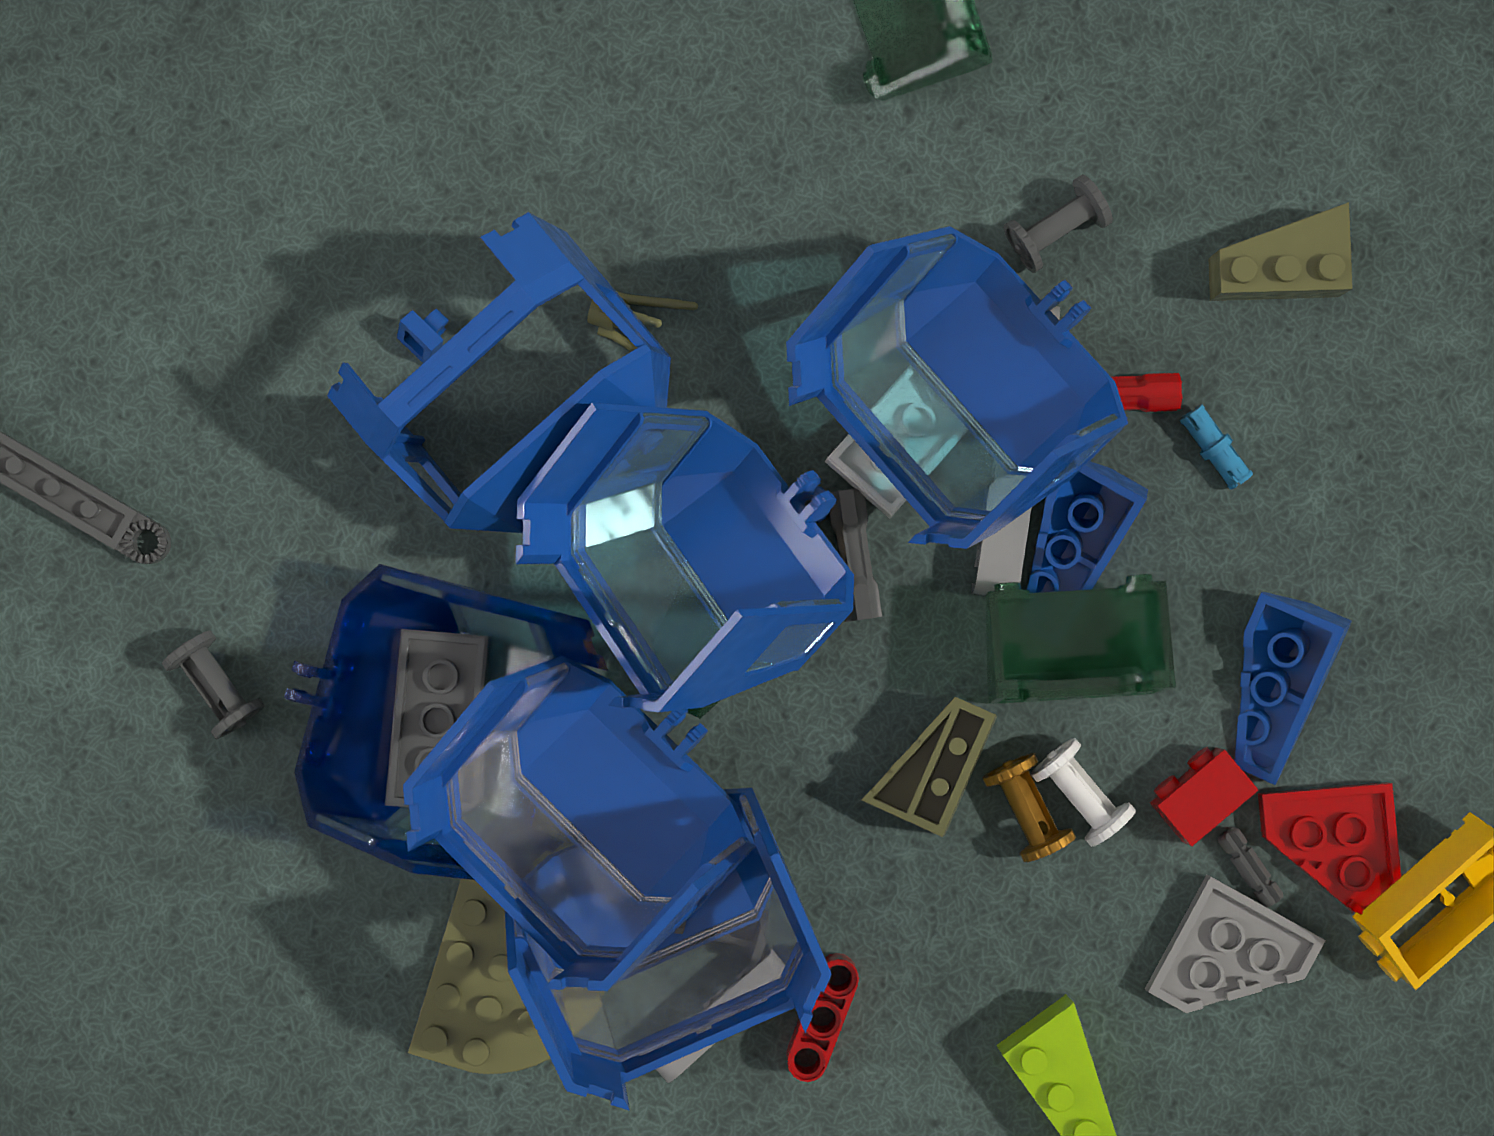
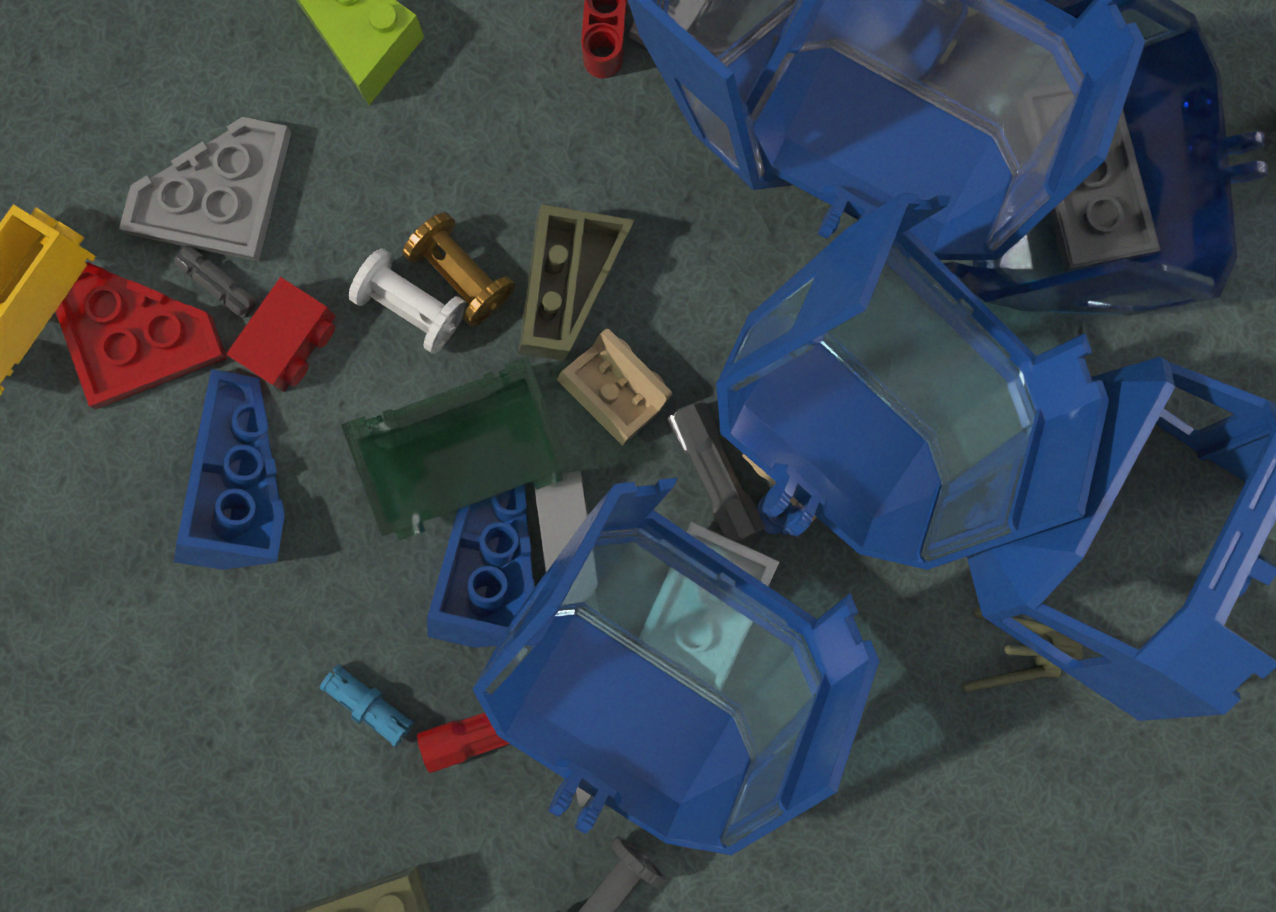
camera: 170 degrees right, 5 degrees down
none -> tan bracket [557,329,672,446]

